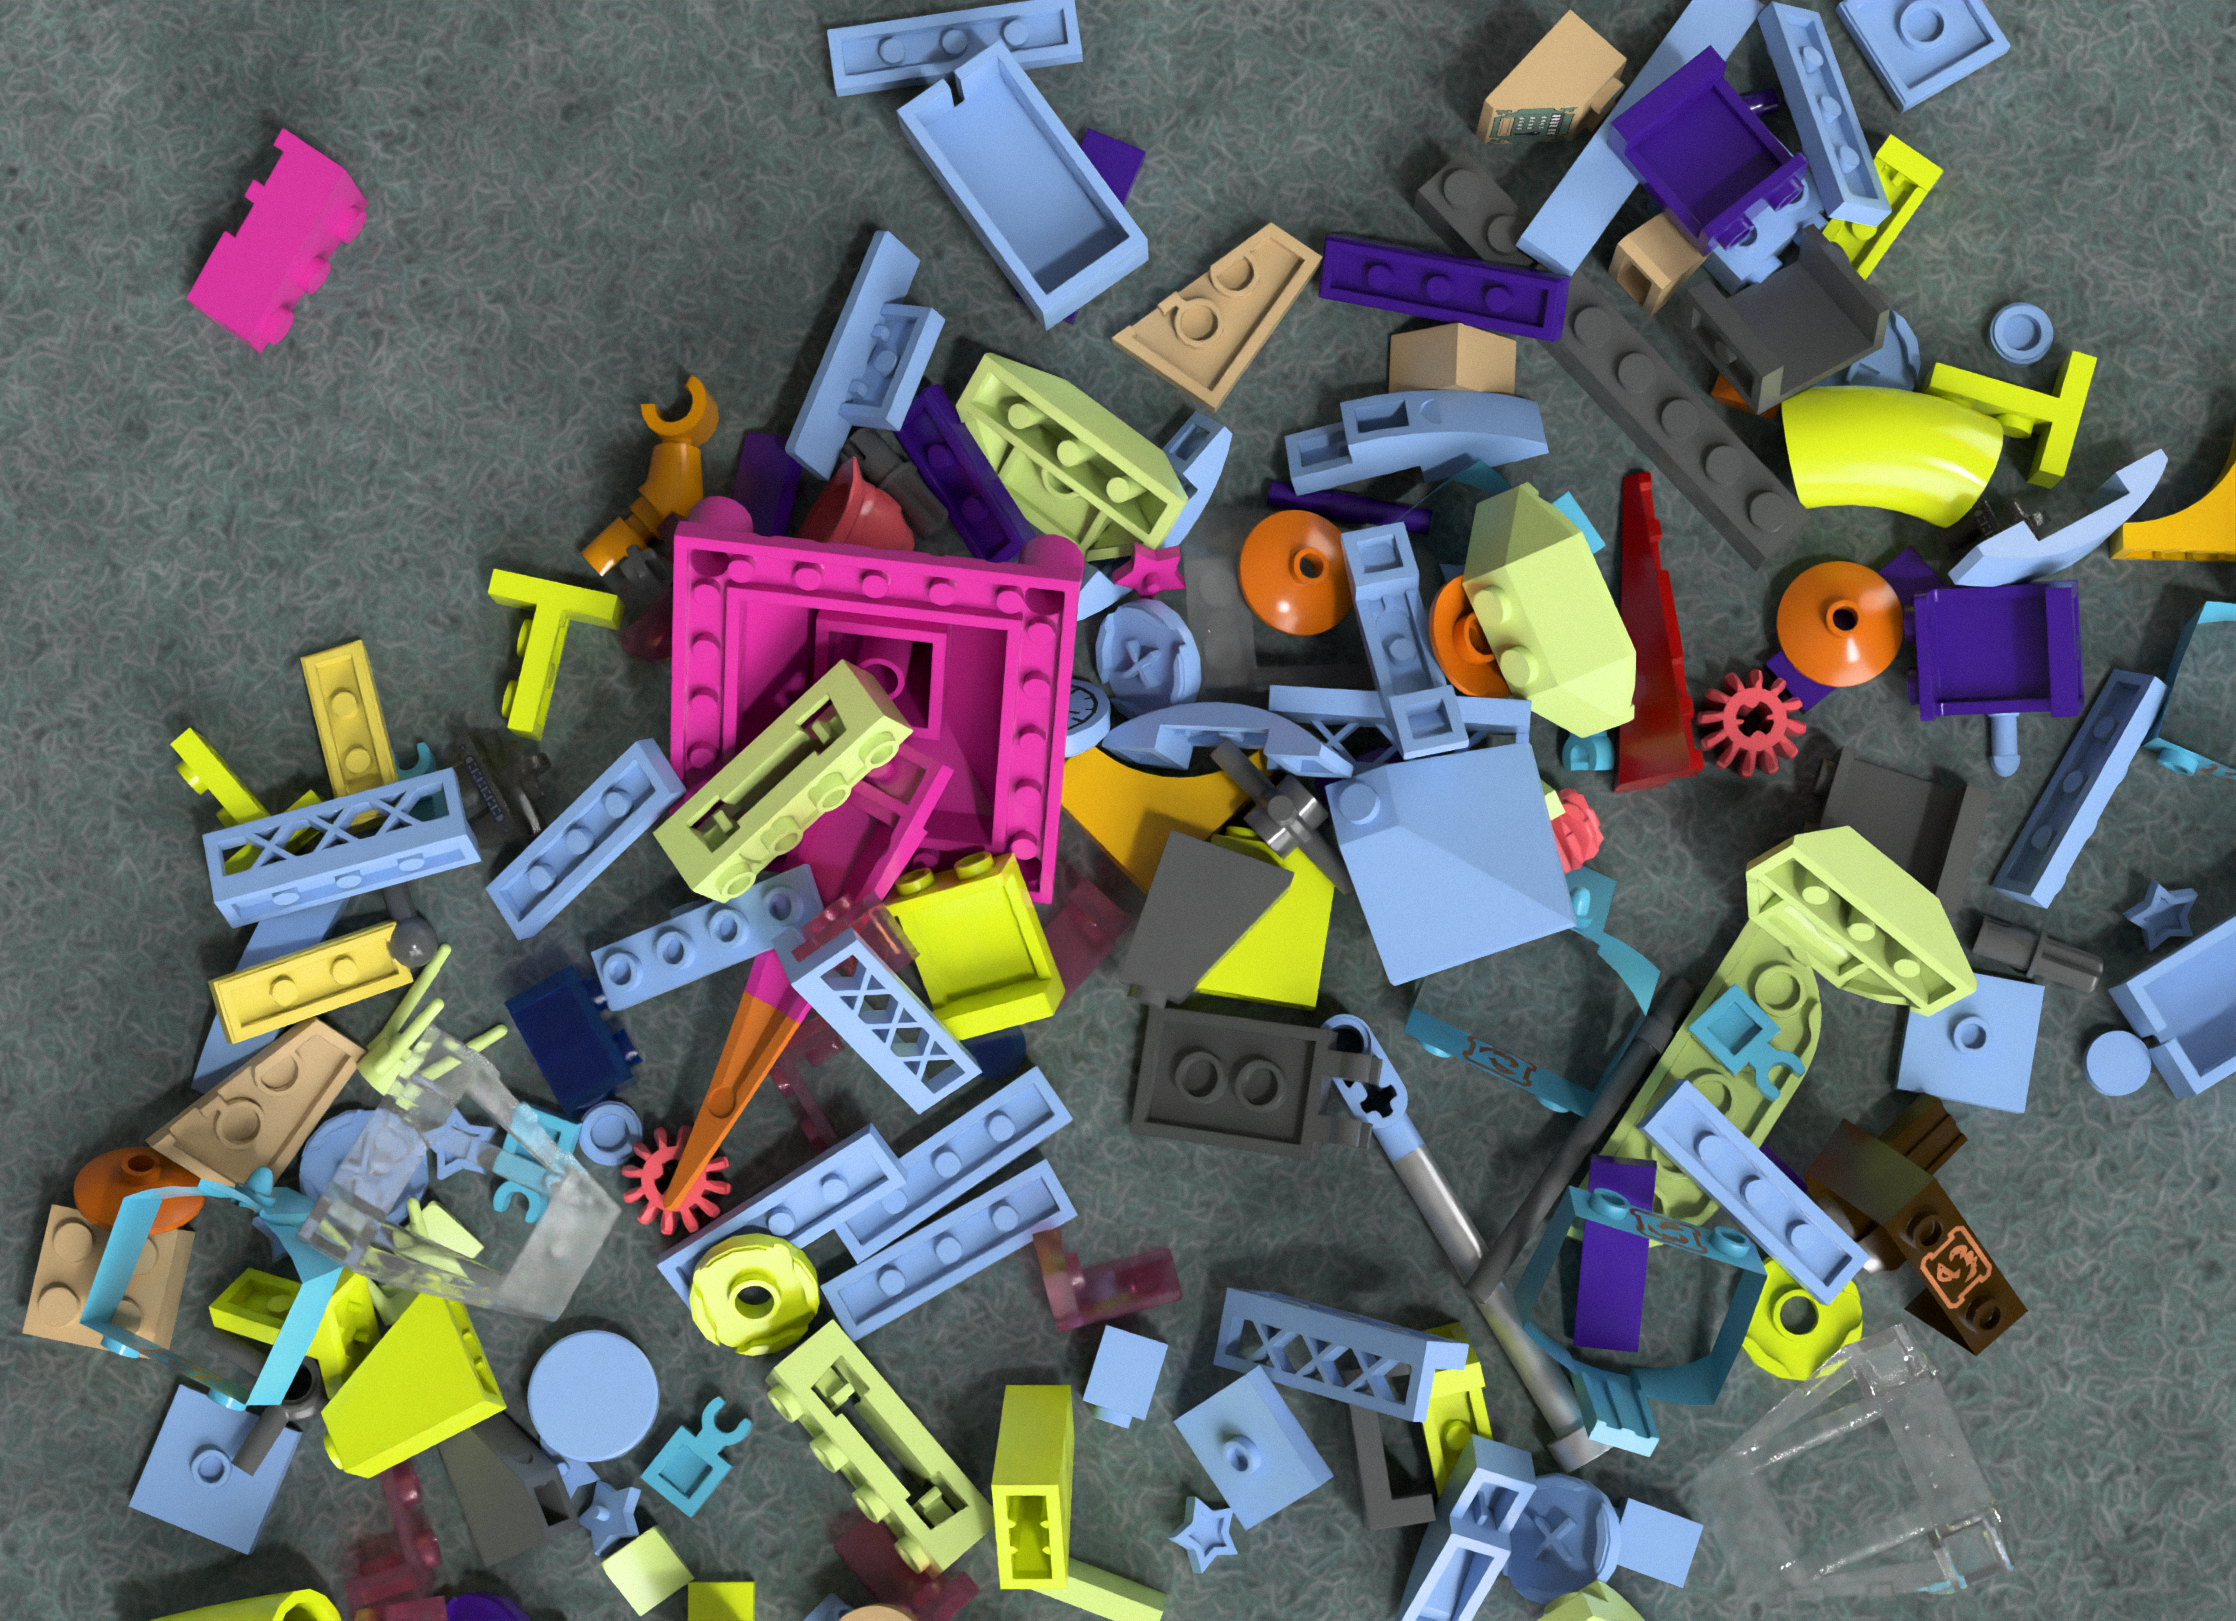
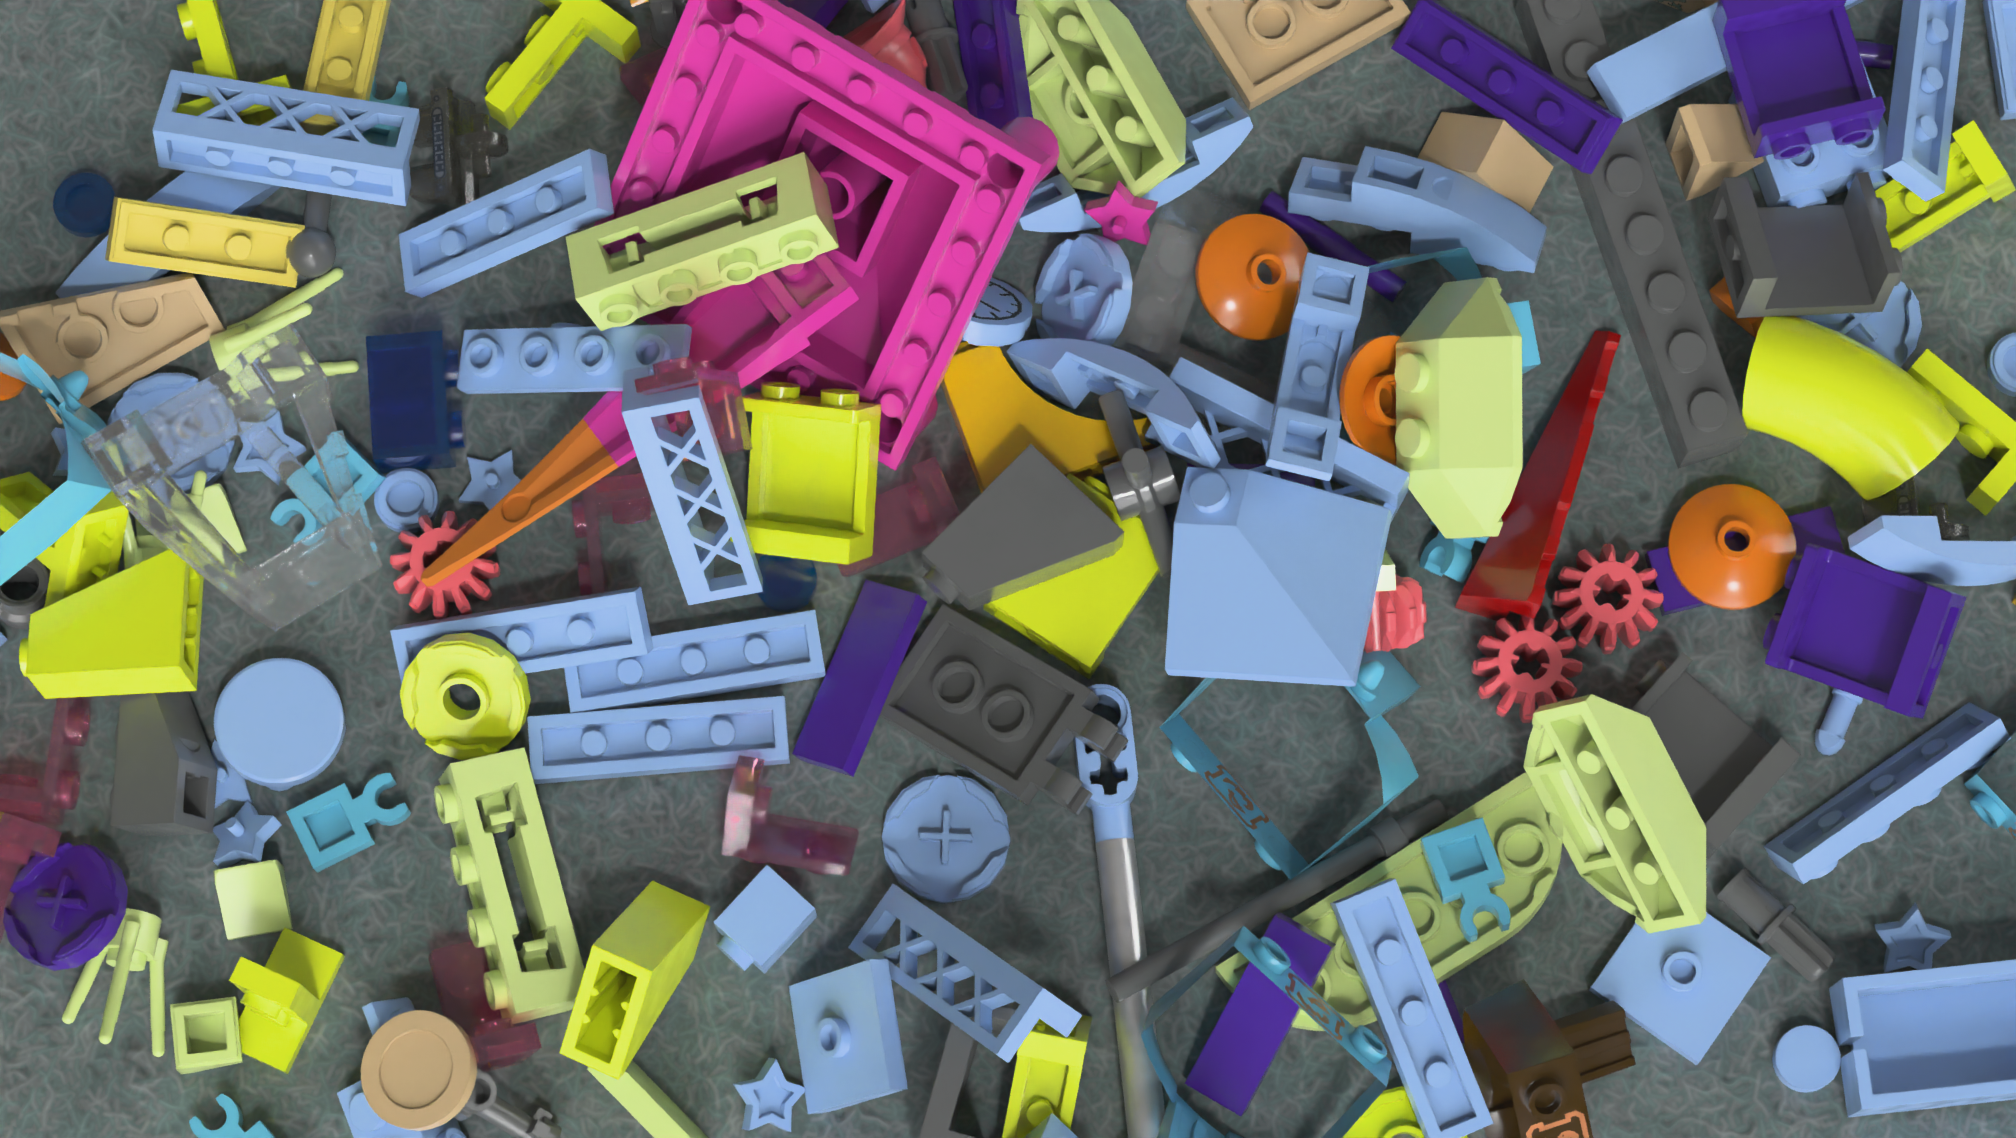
camera: 20 degrees right, 5 degrees down
none -> clear blue tile [53,173,117,238]
none -> light blue piece [458,450,521,510]
none -> dark purple tile [792,580,927,777]
none -> light blue tile [882,775,1010,903]
none -> coral gear [1471,615,1583,723]

